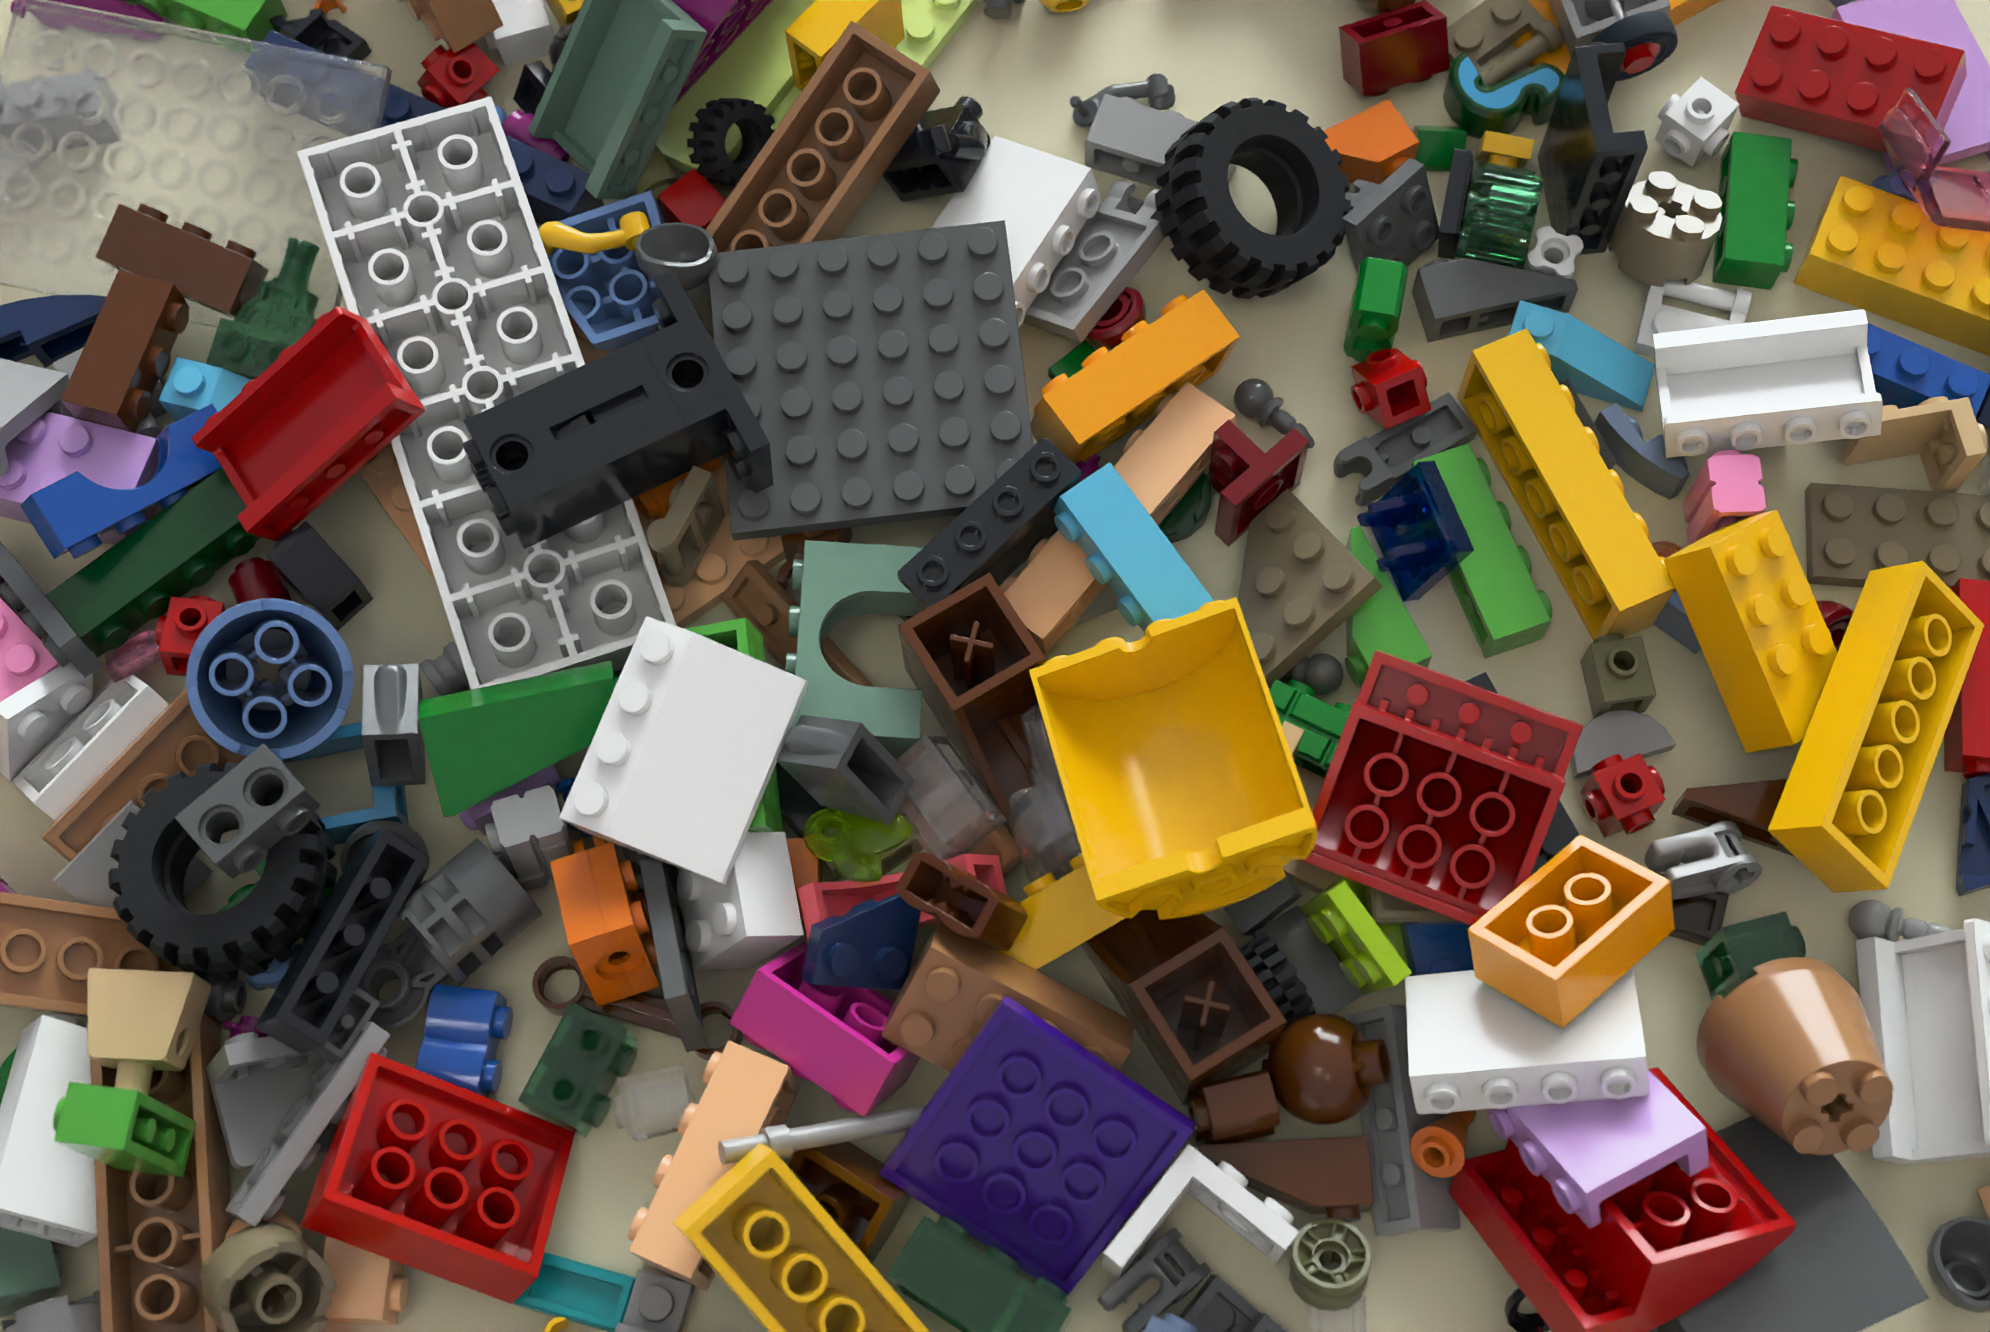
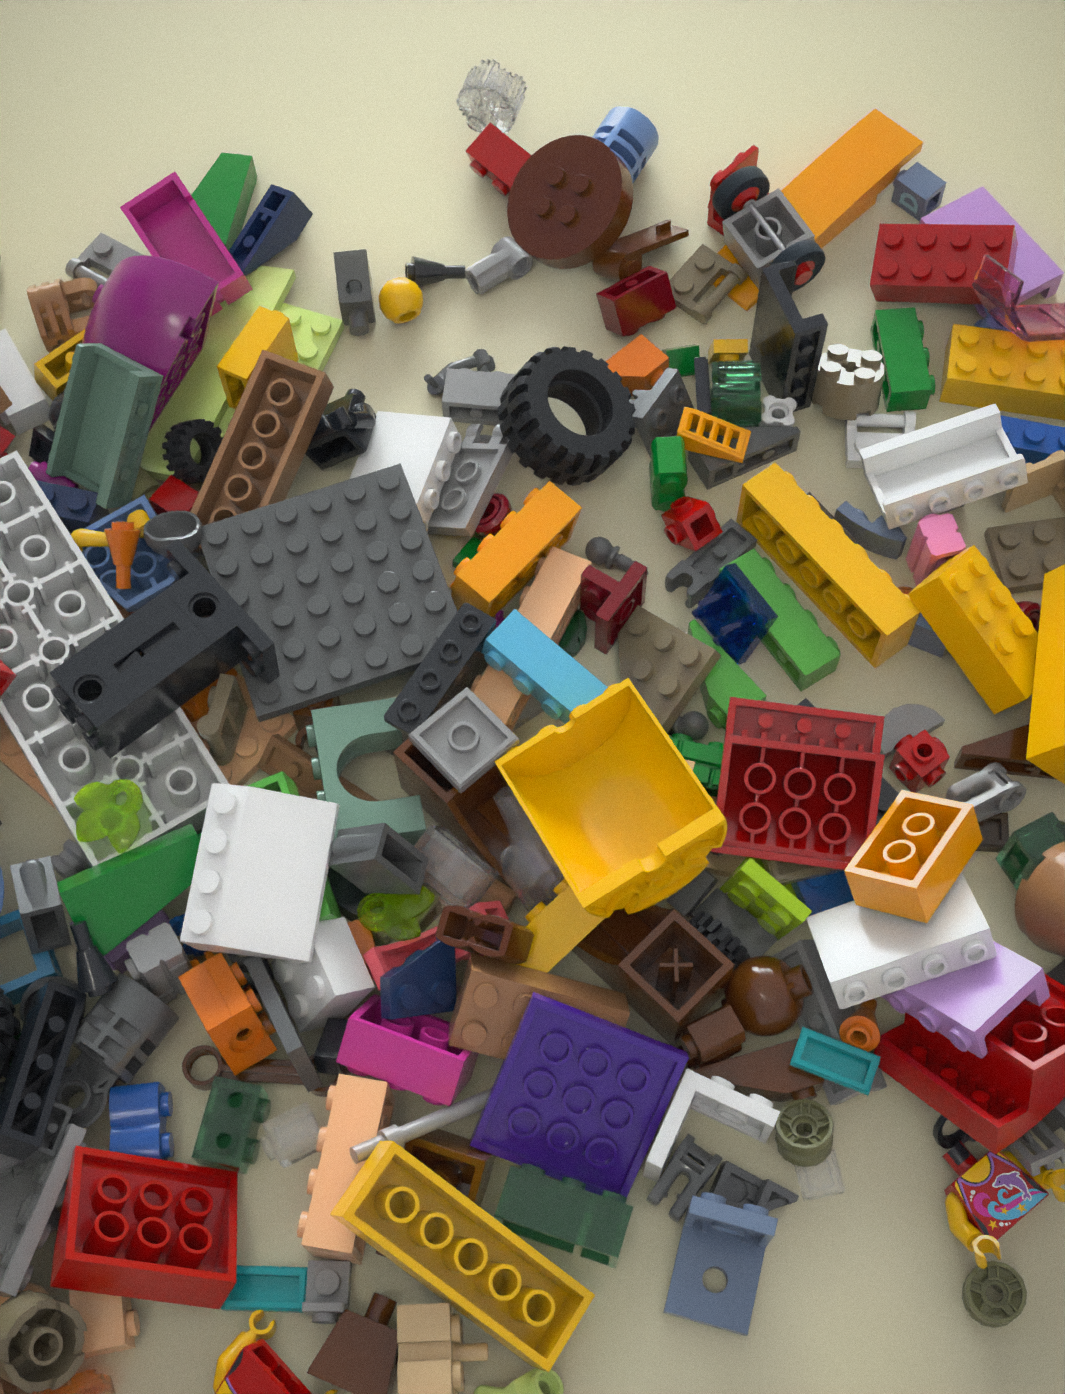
camera: 15 degrees left, 5 degrees down
dark green animal [1443,52,1565,139] -> none
medium azure slope [1507,300,1655,411] -> none
olive brick [1580,634,1656,718] -> none
white brick [1654,77,1740,167] -> none
none -> black cone [70,920,118,997]
none -> clear neon green plate [73,779,143,853]
none -> orange cone [104,521,141,589]
none -> black piece [314,1018,348,1075]
none -> light grey plate [408,687,520,793]
none -> light orange slope [676,407,751,463]
none -> teal tile [789,1027,881,1096]

